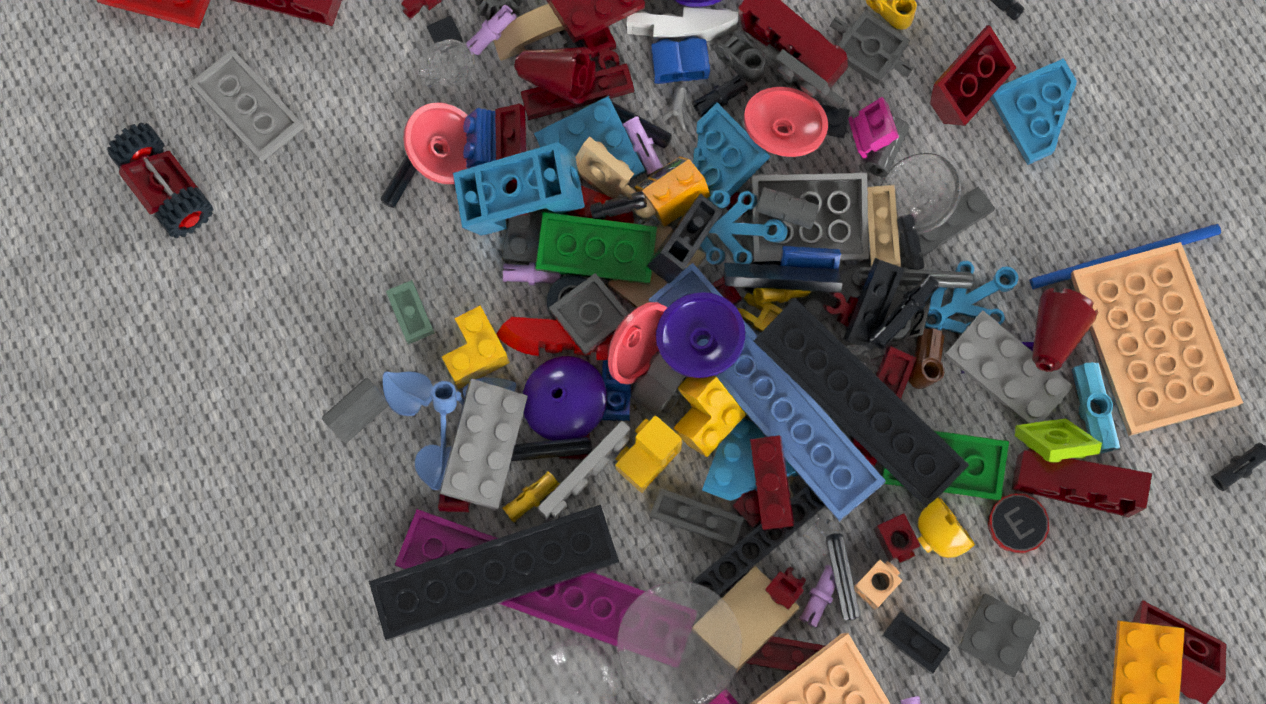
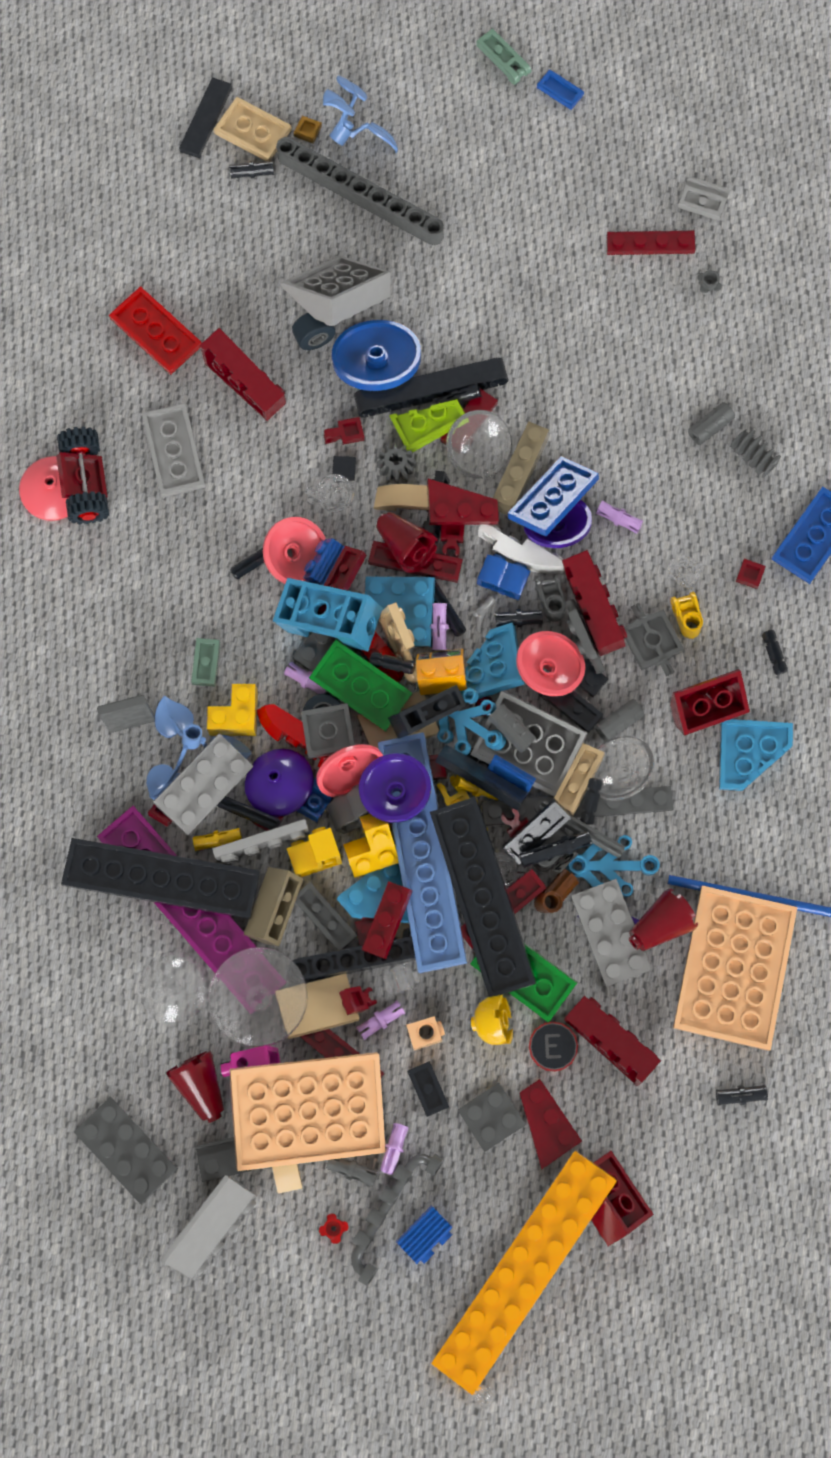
camera: 30 degrees right, 0 degrees up
lavender pin [466,5,517,55] -> none
axle [826,533,860,621] -> none
dark pink plate [848,97,899,158] -> none
dark red brick [873,513,921,563] -> none
lime plate [1014,418,1102,462] -> none
medium azure piece [1071,362,1120,454] -> none
none -> coral dish [19,456,69,521]
none -> dark tan brick [243,867,303,947]
none -> dark red wing [519,1079,582,1170]
none -> black plate [538,690,604,734]

